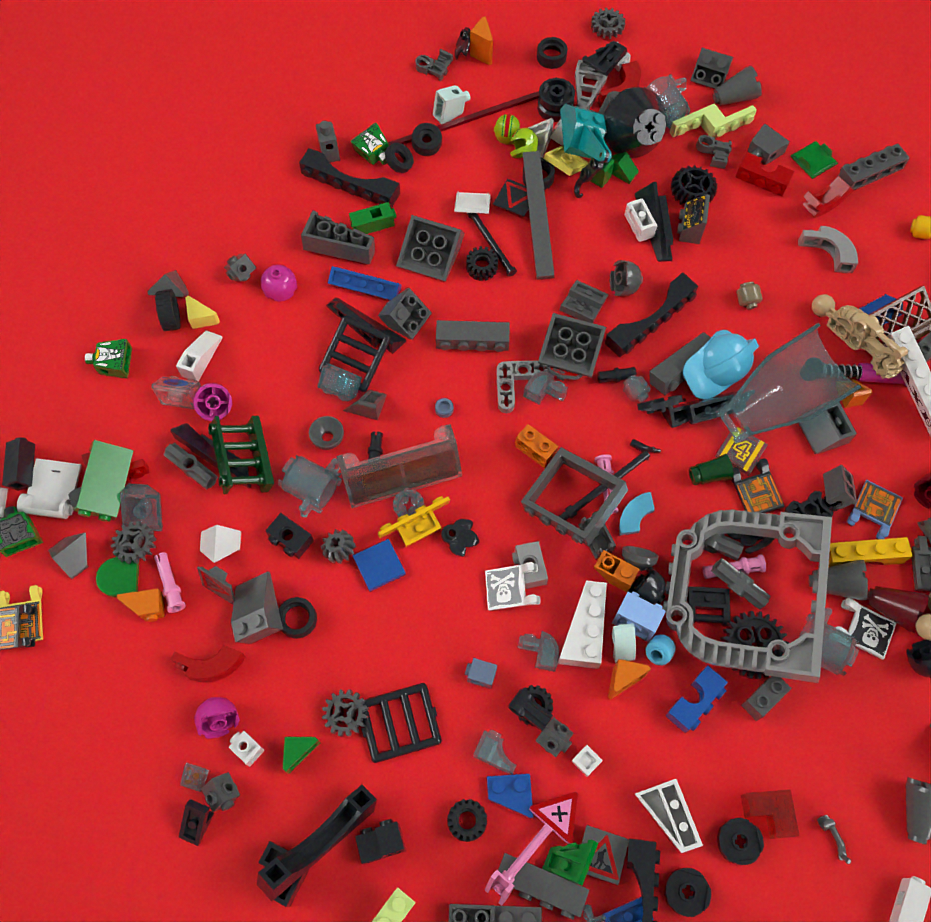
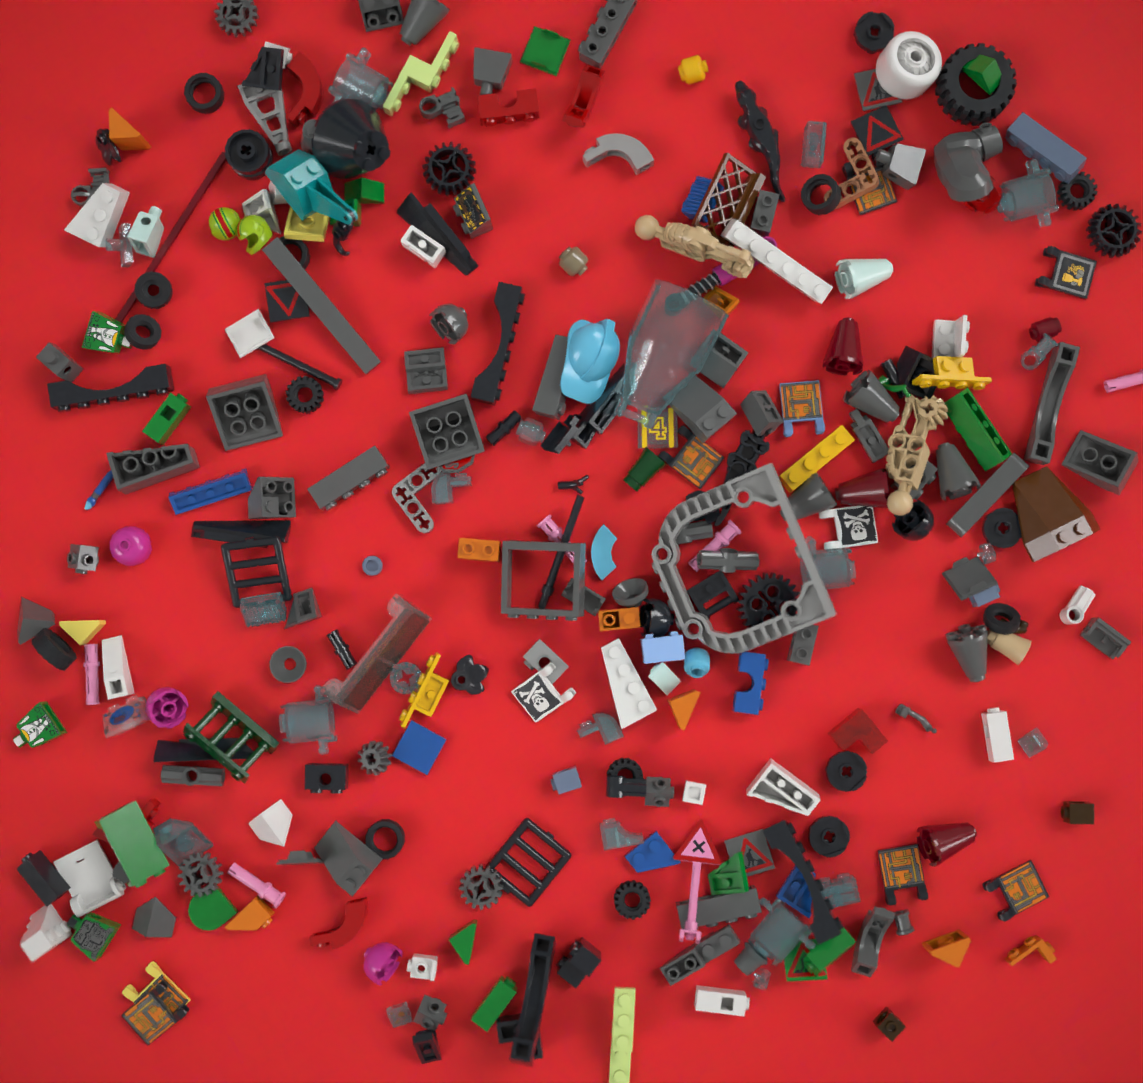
camera: 30 degrees left, 20 degrees up
none -> white wedge [64,183,130,247]
none -> bright pink pin [83,644,100,705]
none -> blue piece [84,470,113,510]
none -> clear light blue tile [105,223,133,267]
none -> green brick [471,975,517,1032]
none -> dark grey slope [664,374,737,444]

